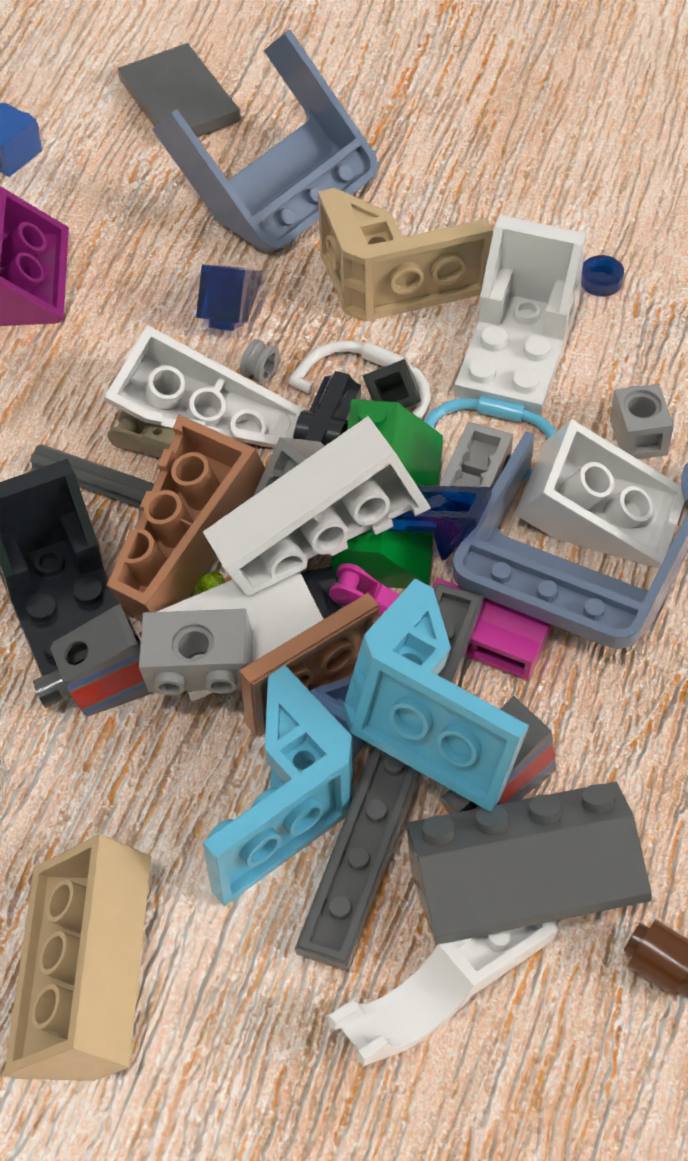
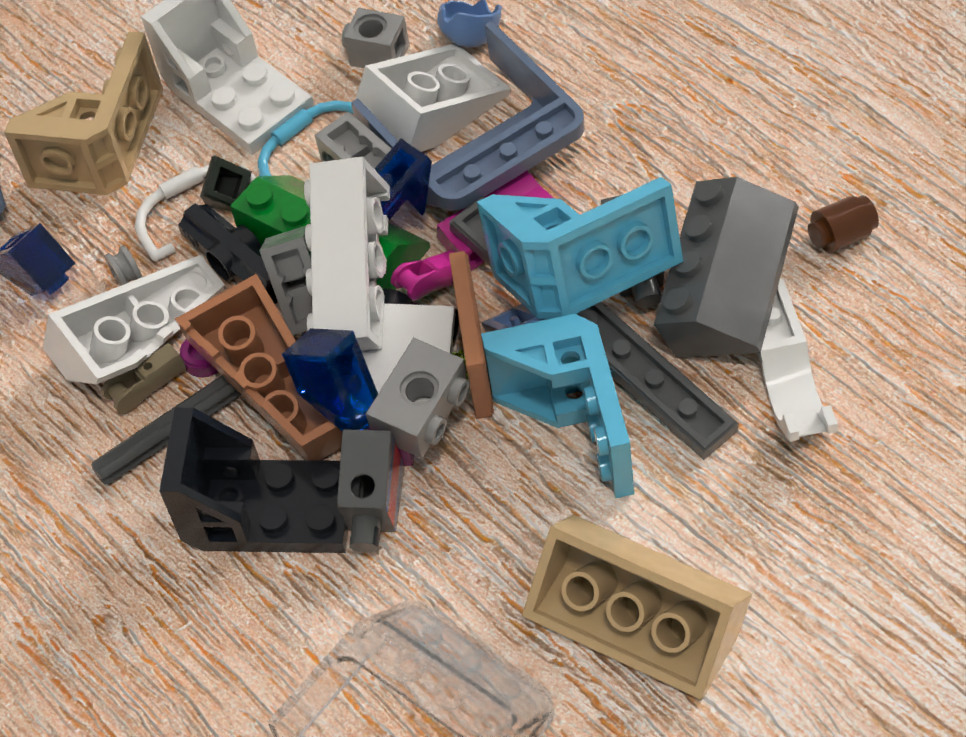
camera: 55 degrees left, 0 degrees up
none -> clear blue slope [282,328,378,431]

